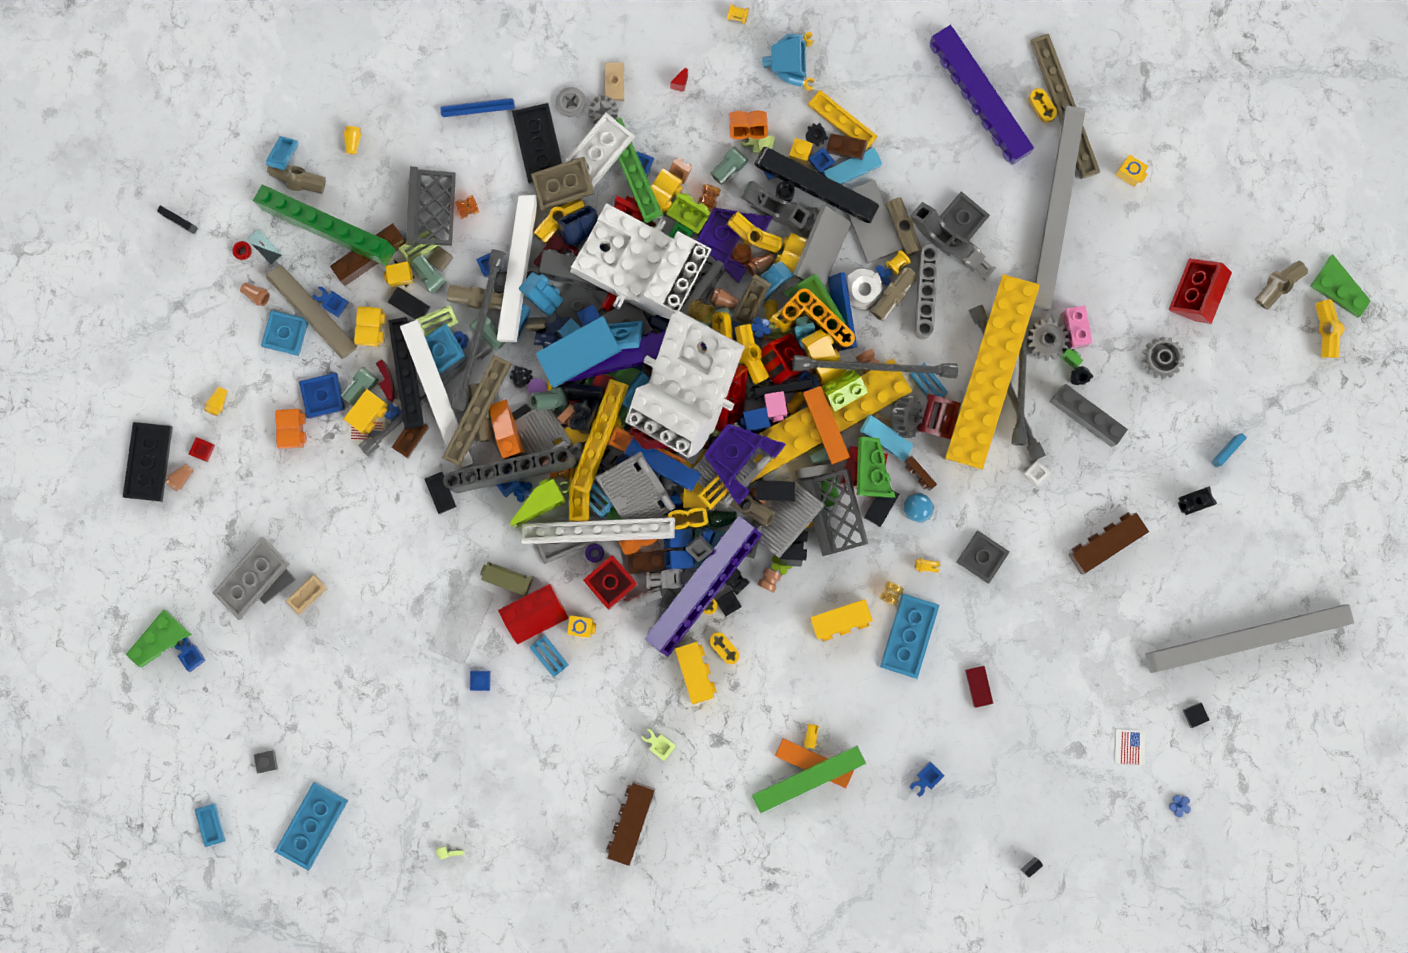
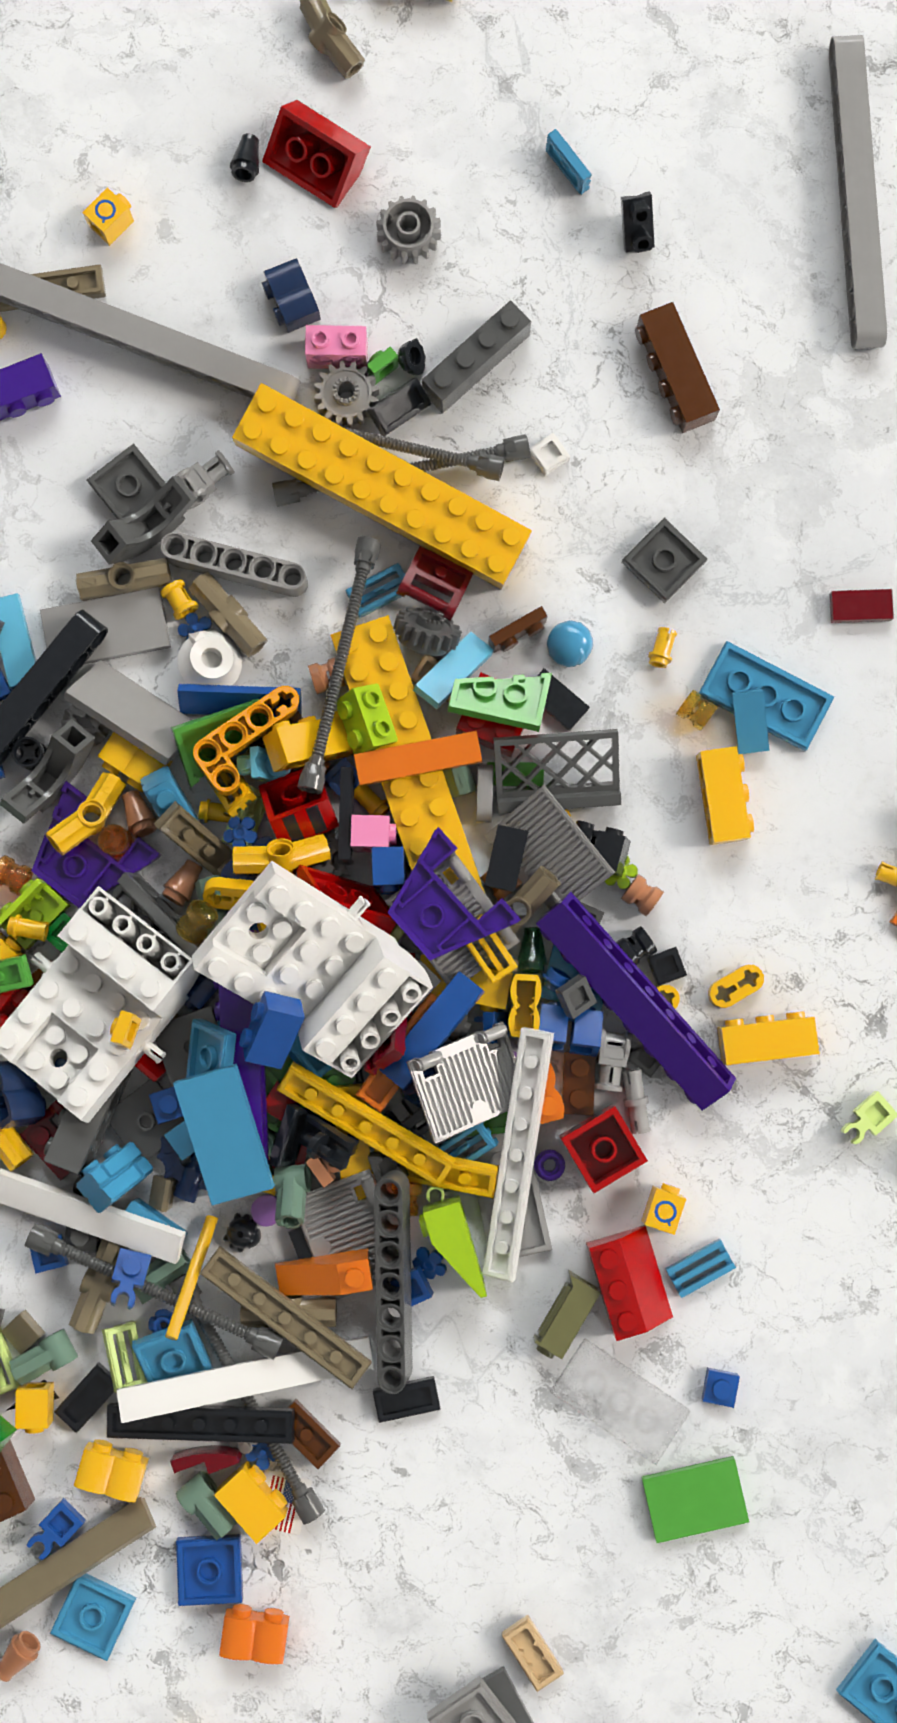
camera: 80 degrees left, 0 degrees up
none -> yellow pin [7,914,49,942]
none -> yellow plate [110,1010,142,1050]
none -> blue plate [110,1248,152,1310]
none -> yellow bar [165,1215,218,1341]
none -> black cone [230,133,259,182]
none -> blue brick [239,991,305,1069]
none -> dark blue brick [261,258,321,333]
none -> black tile [367,377,432,436]
none -> bright green tile [641,1456,749,1543]
none -> dark azure tile [732,689,770,754]

